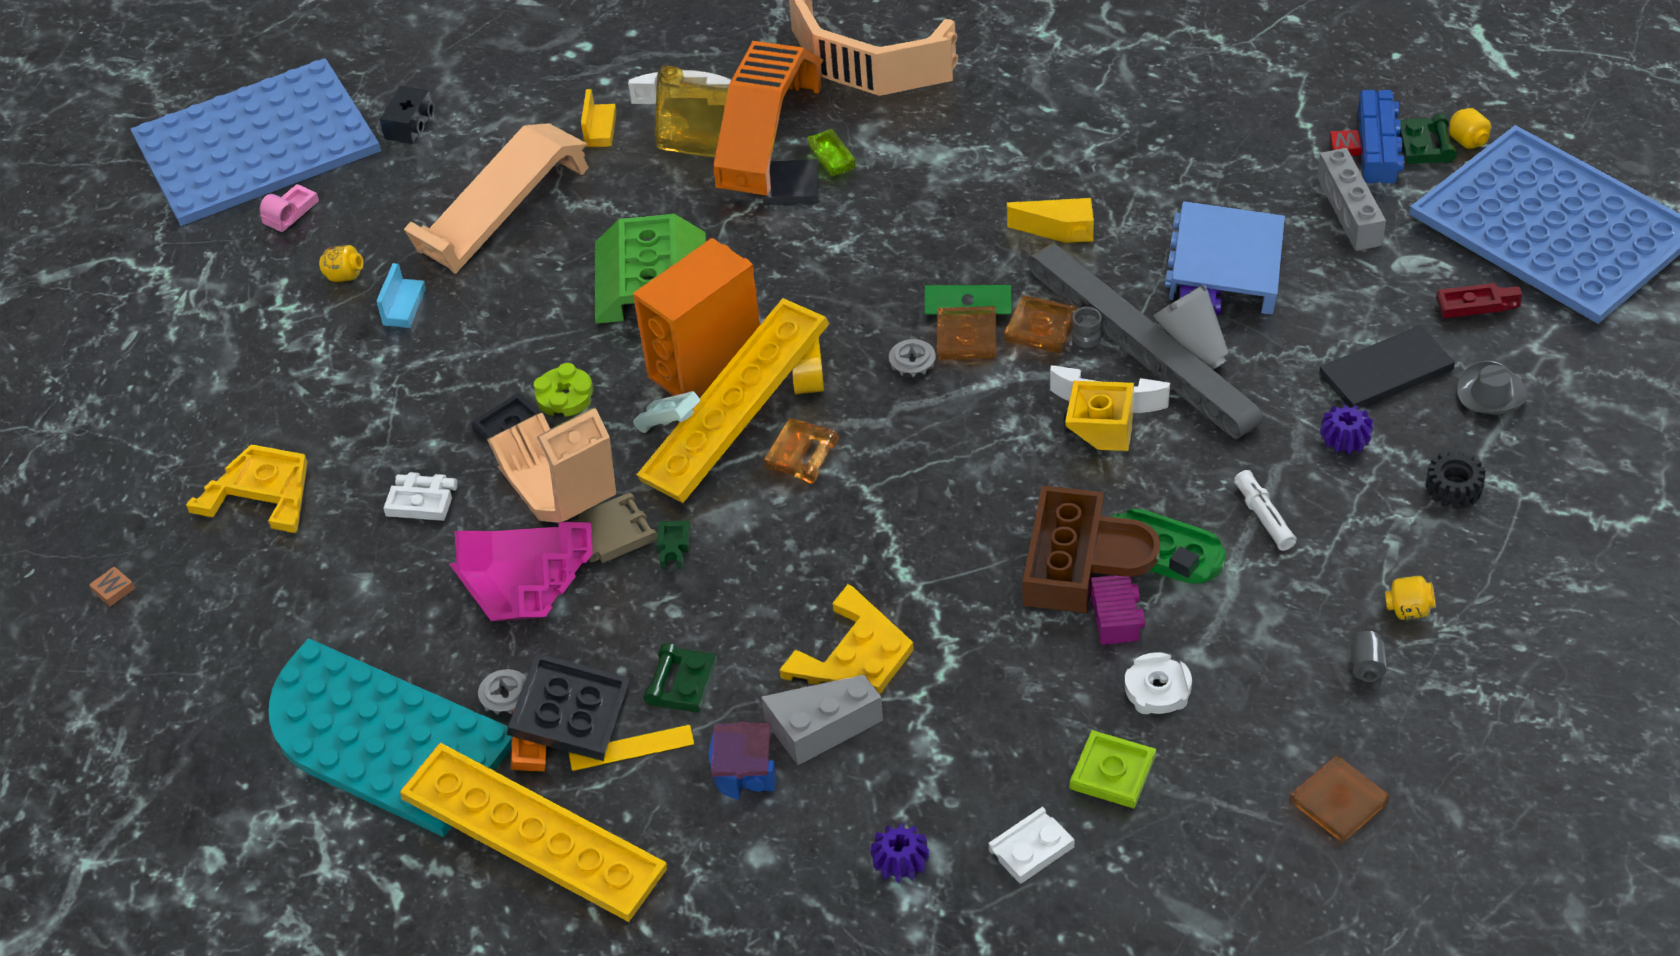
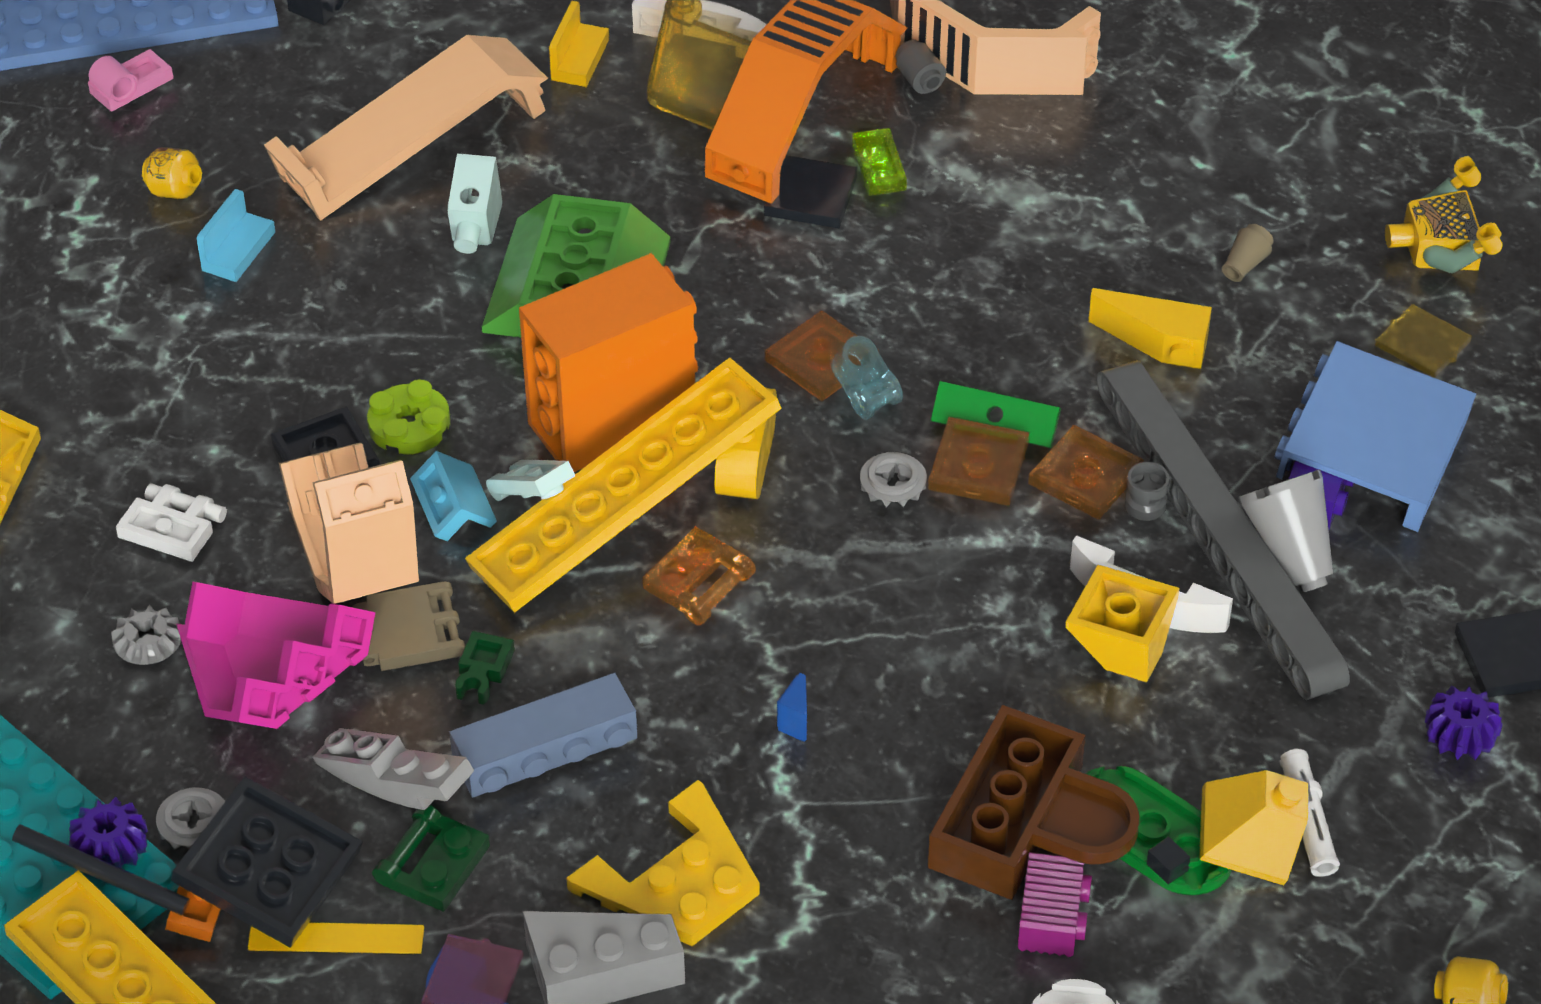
camera: 10 degrees right, 0 degrees up
none -> black bar [12,824,190,916]
none -> dark purple gear [68,797,148,869]
none -> light grey gear [111,605,181,665]
none -> light grey slope [312,728,474,810]
none -> medium azure panel [410,451,497,541]
none -> light aqua torso [448,153,502,254]
none -> sand blue brick [449,673,637,798]
none -> clear orange plate [765,310,879,401]
none -> blue slope [777,673,807,742]
none -> clear light blue piece [832,336,903,420]
none -> dark grey brick [895,40,946,94]
none -> yellow slope [1200,770,1308,886]
none -> dark tan cone [1222,224,1273,282]
none -> clear yellow piece [1375,304,1472,378]
none -> torso [1385,156,1502,273]

